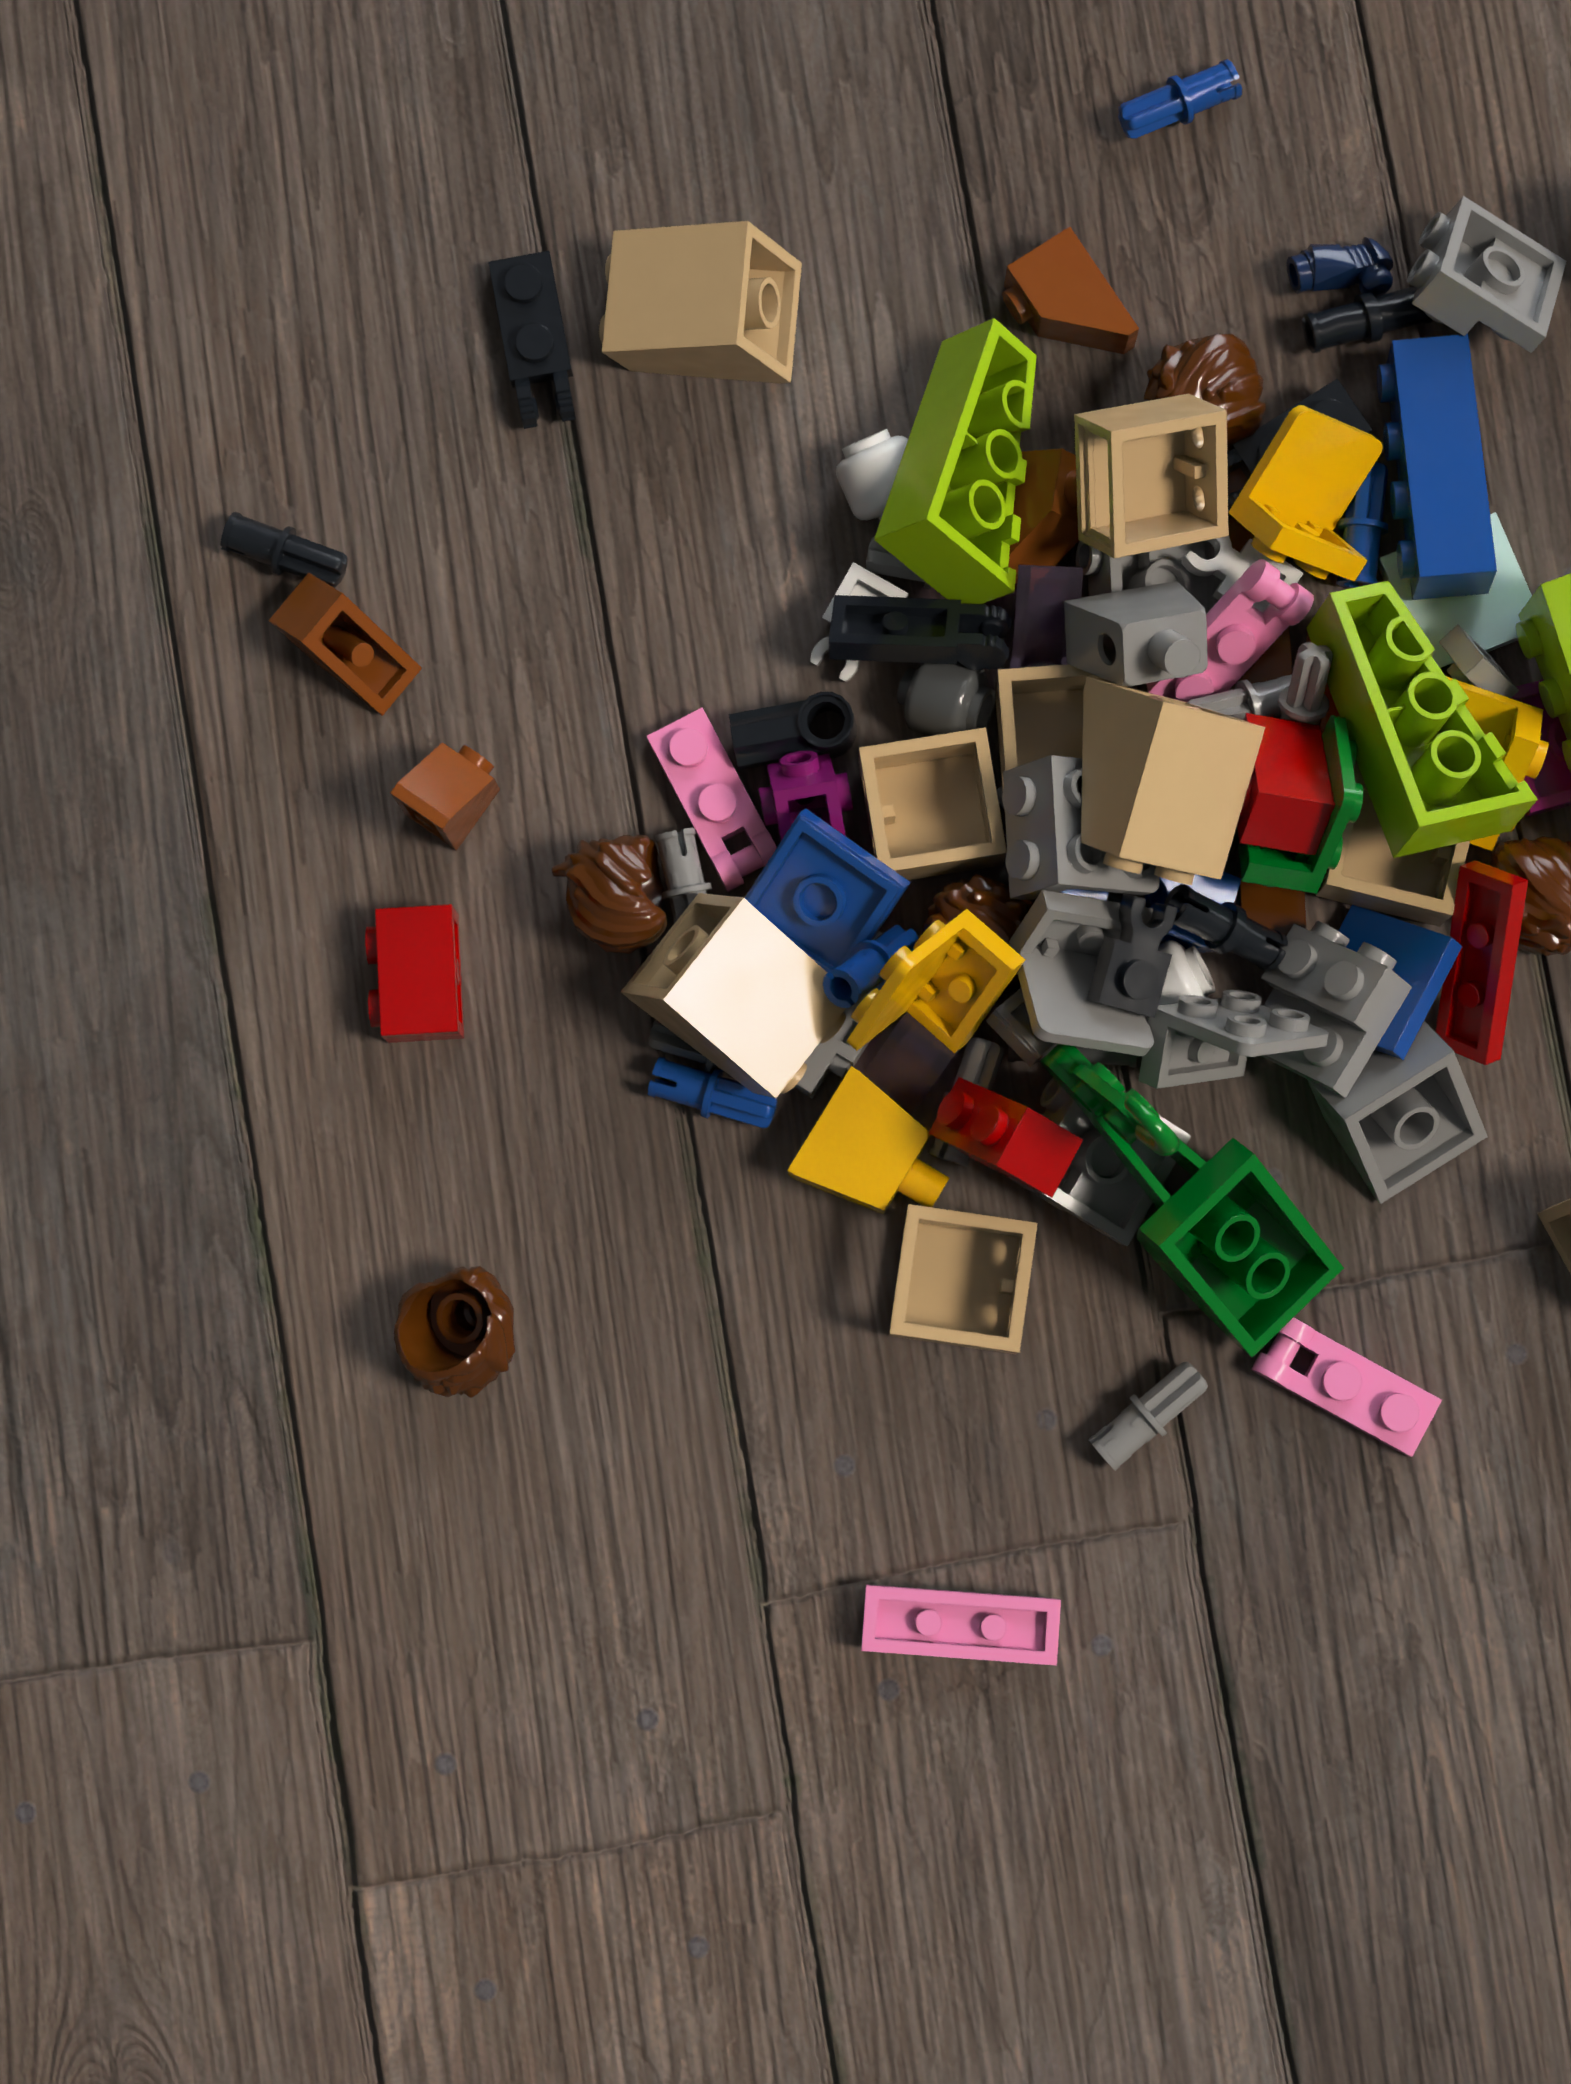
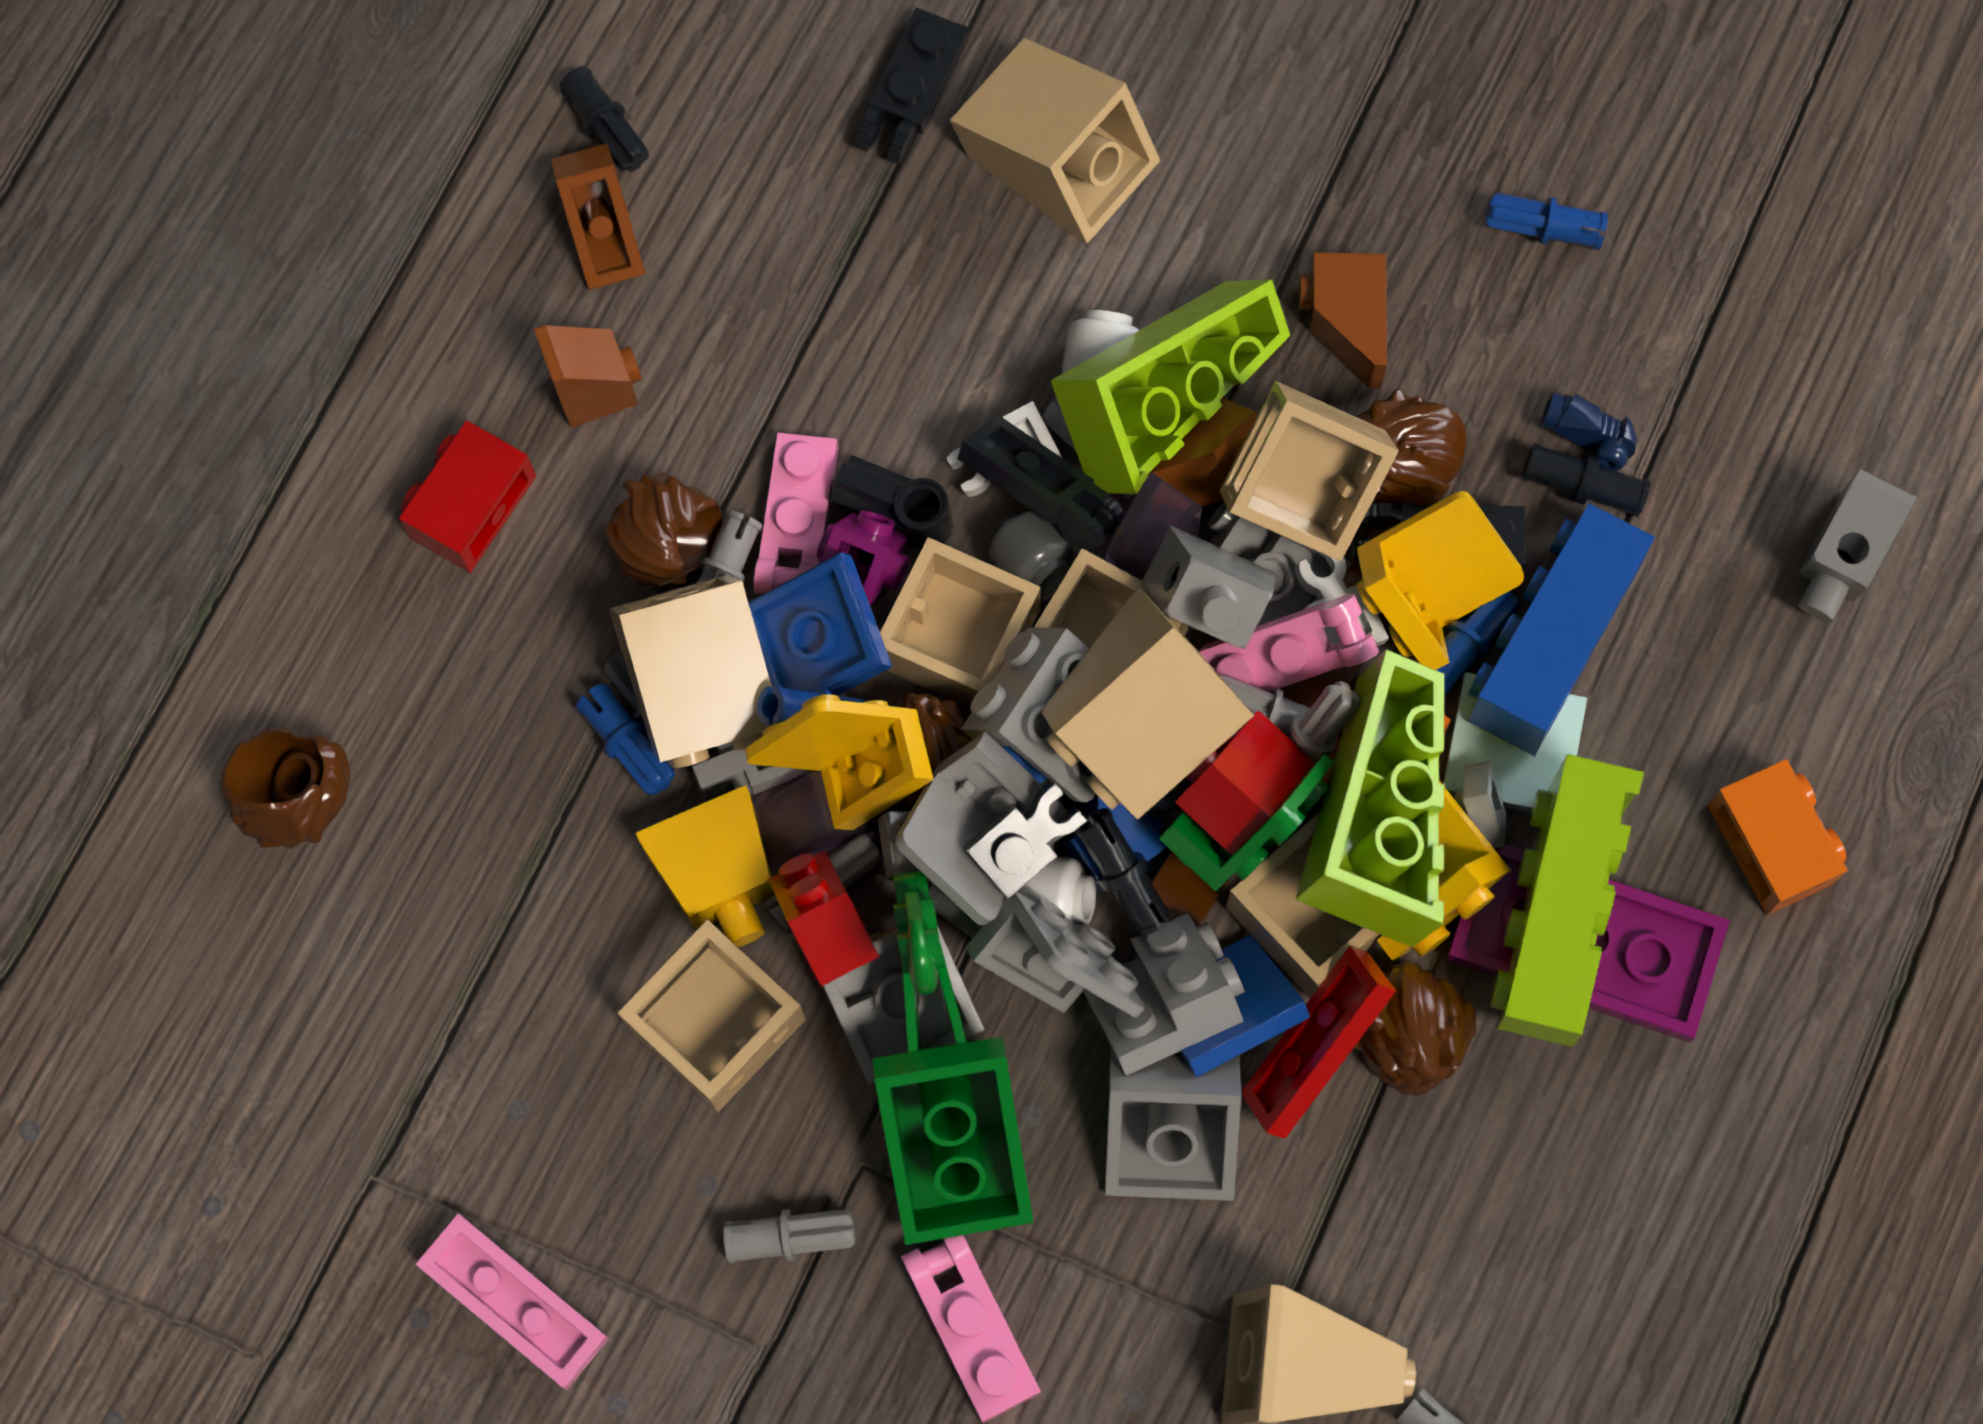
camera: 30 degrees right, 10 degrees down
light grey plate [1407,196,1567,353] -> none

